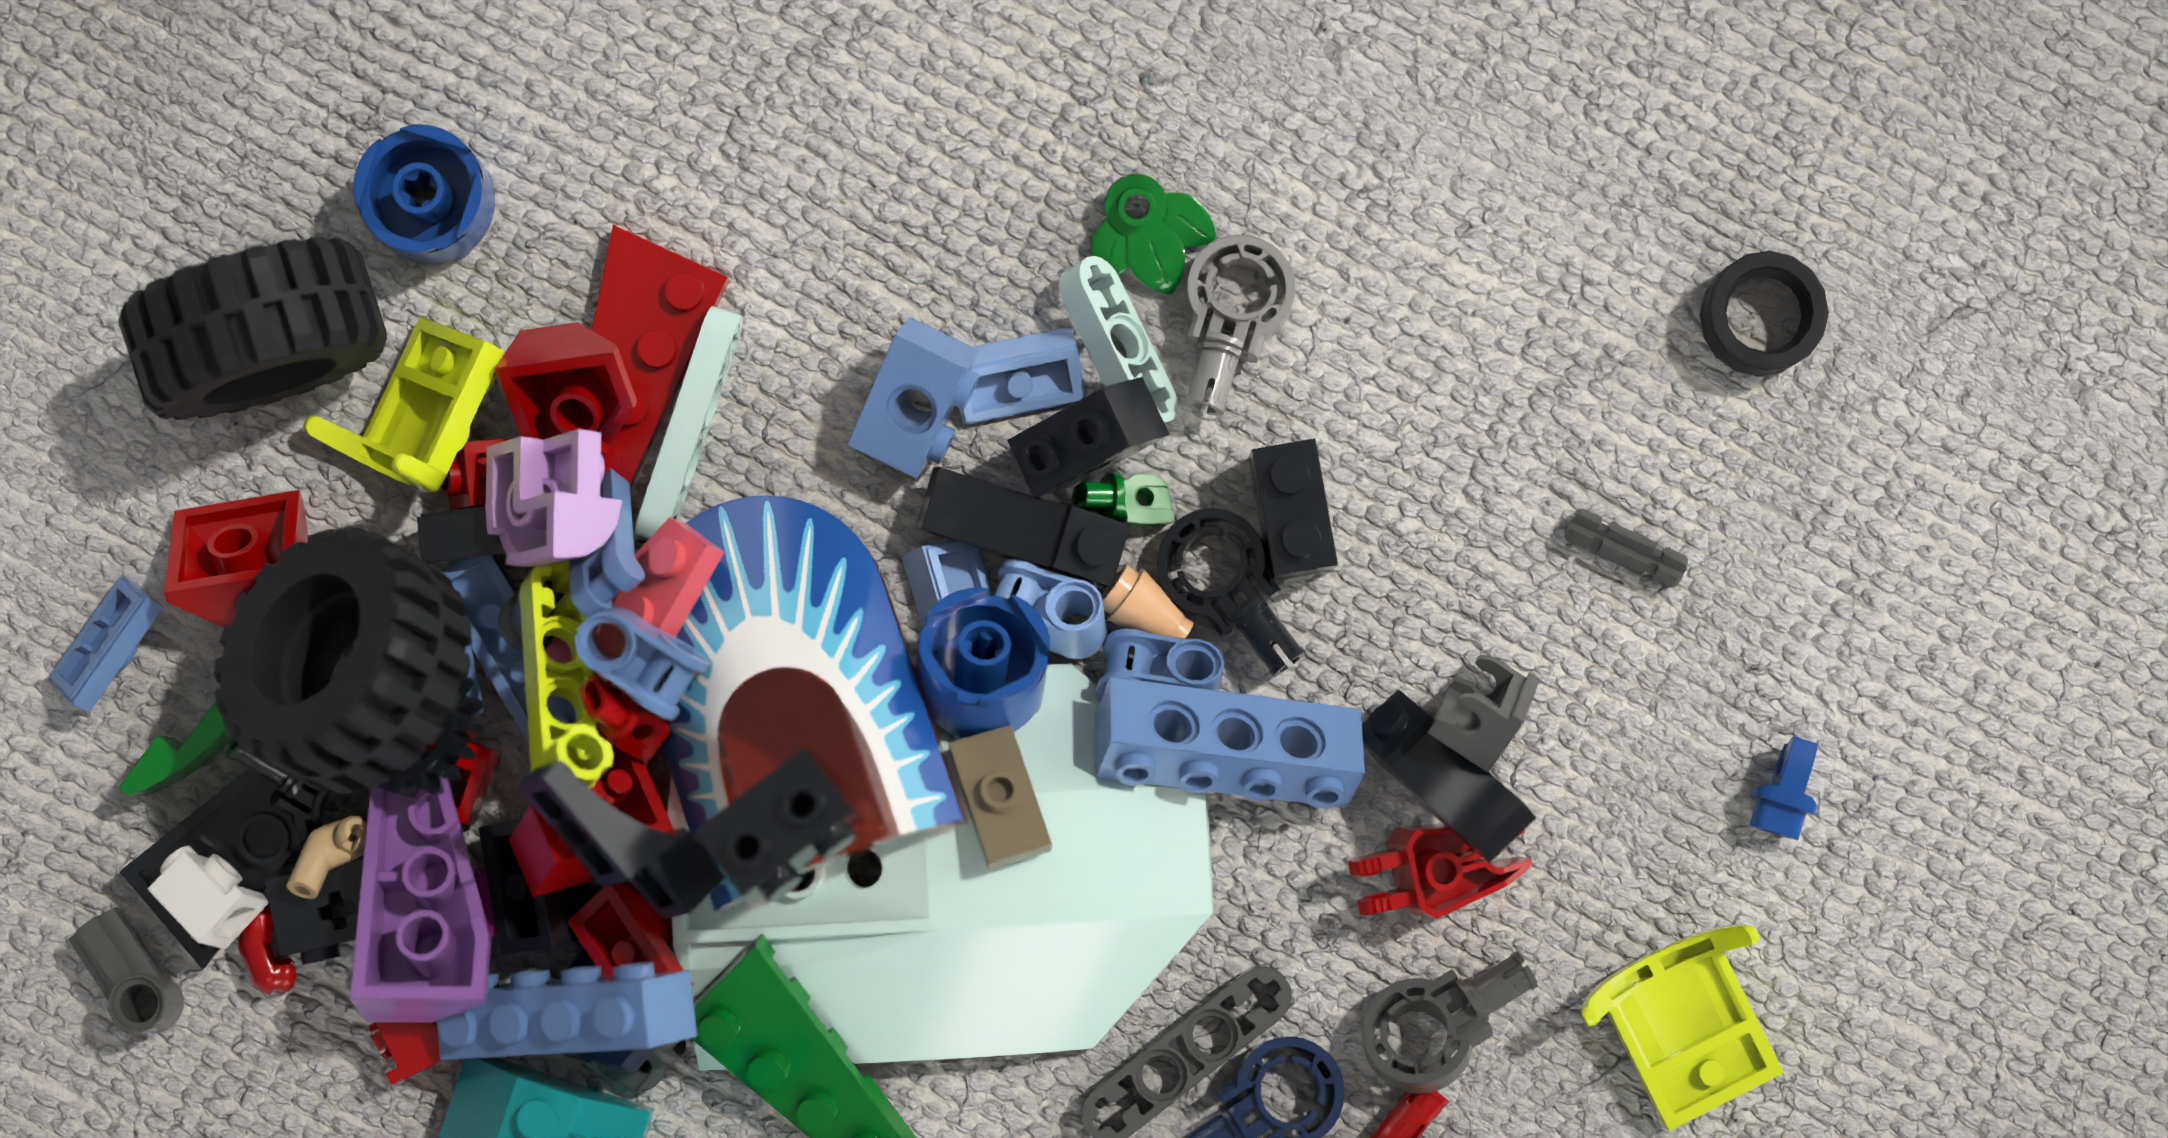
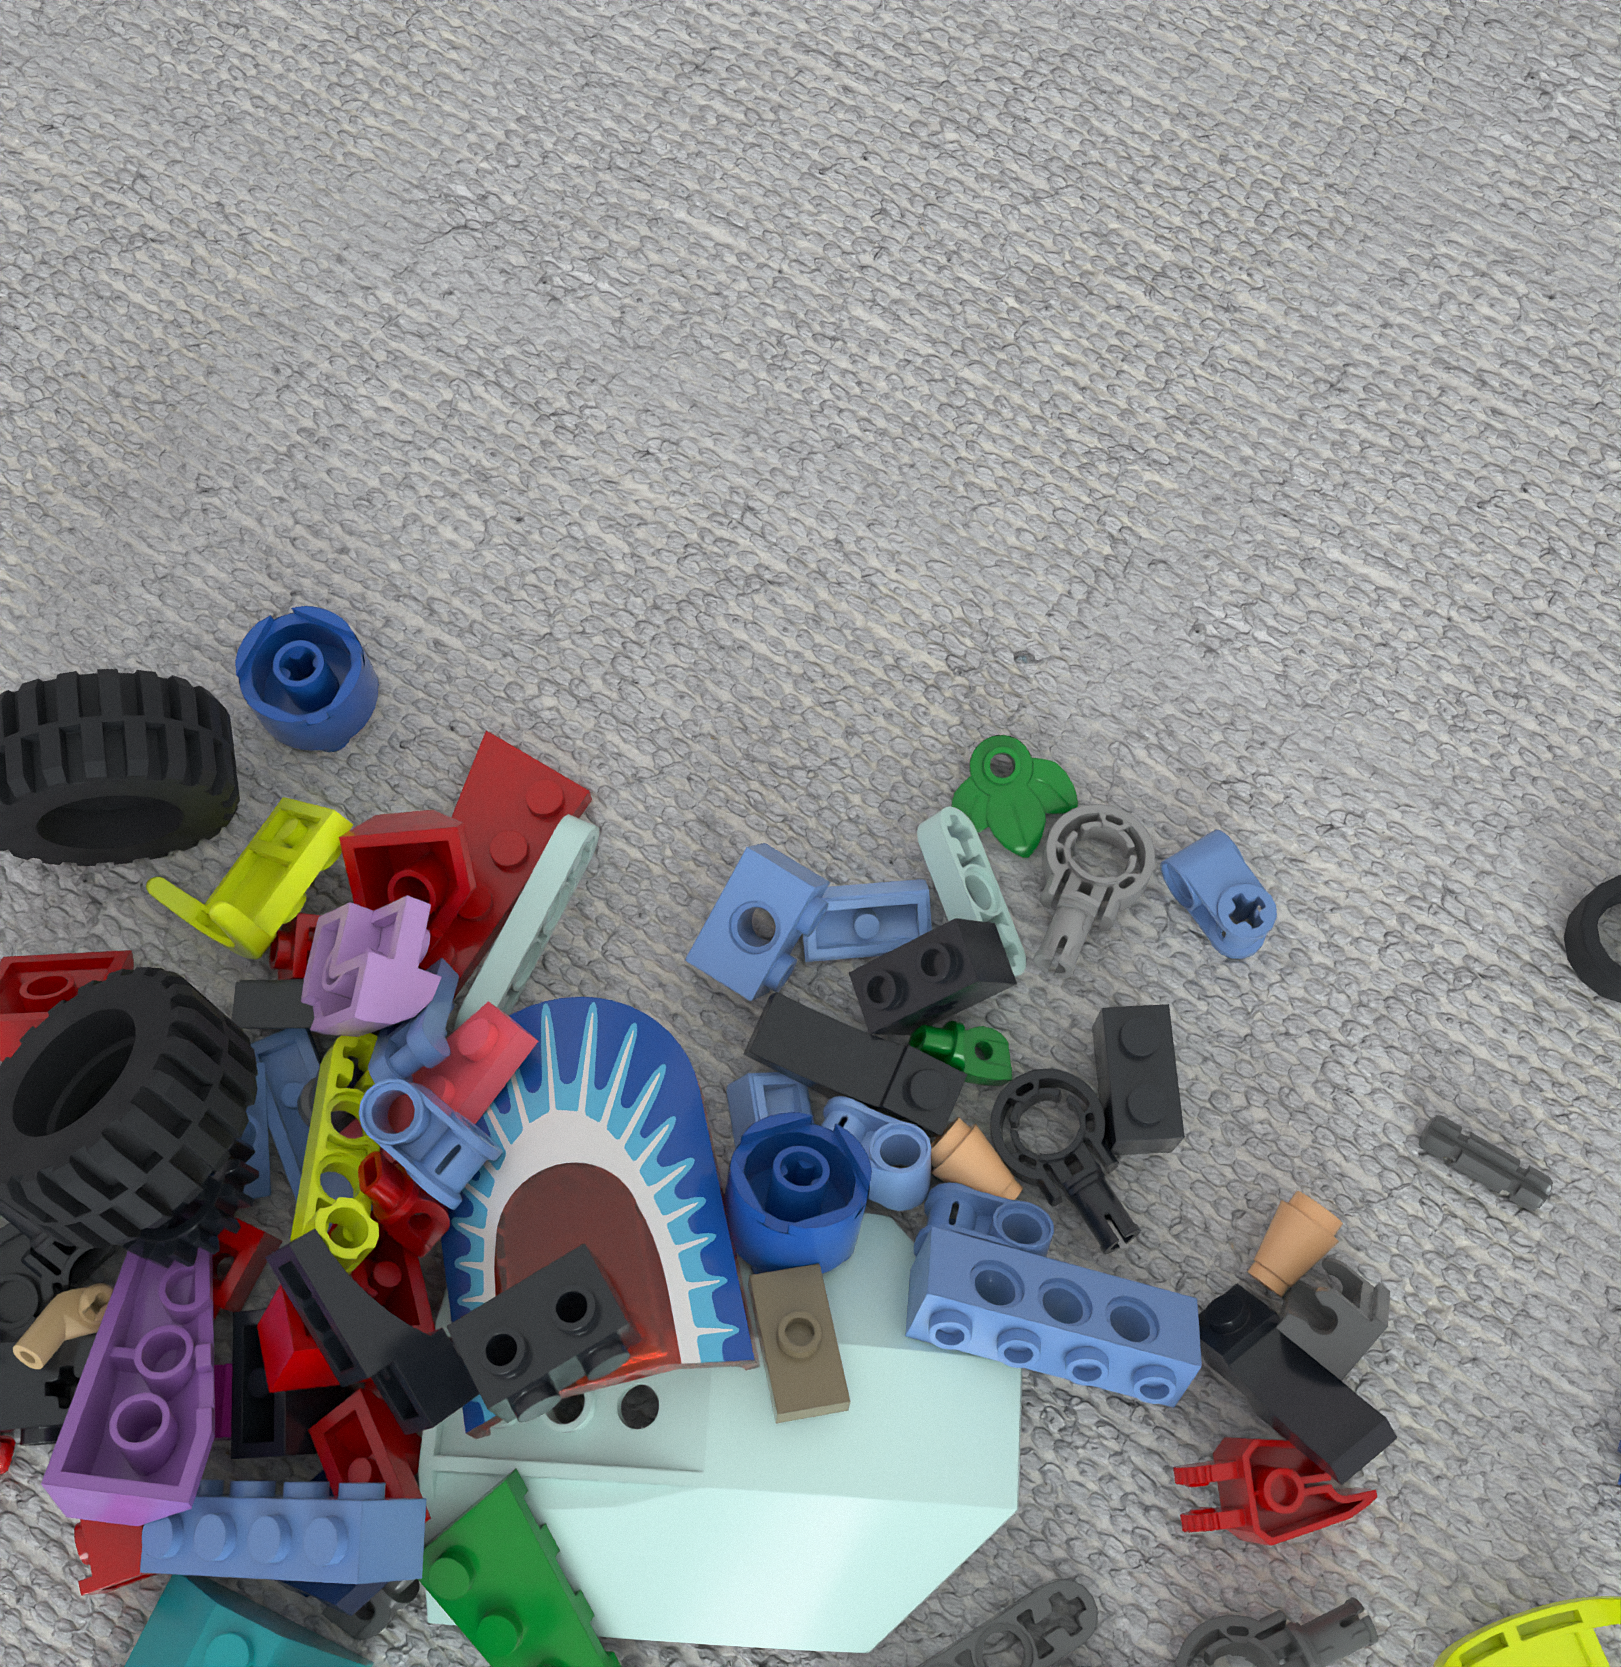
camera: 10 degrees right, 15 degrees down
none -> medium blue piece [1160,829,1277,959]
none -> light nougat cone [1247,1191,1343,1298]

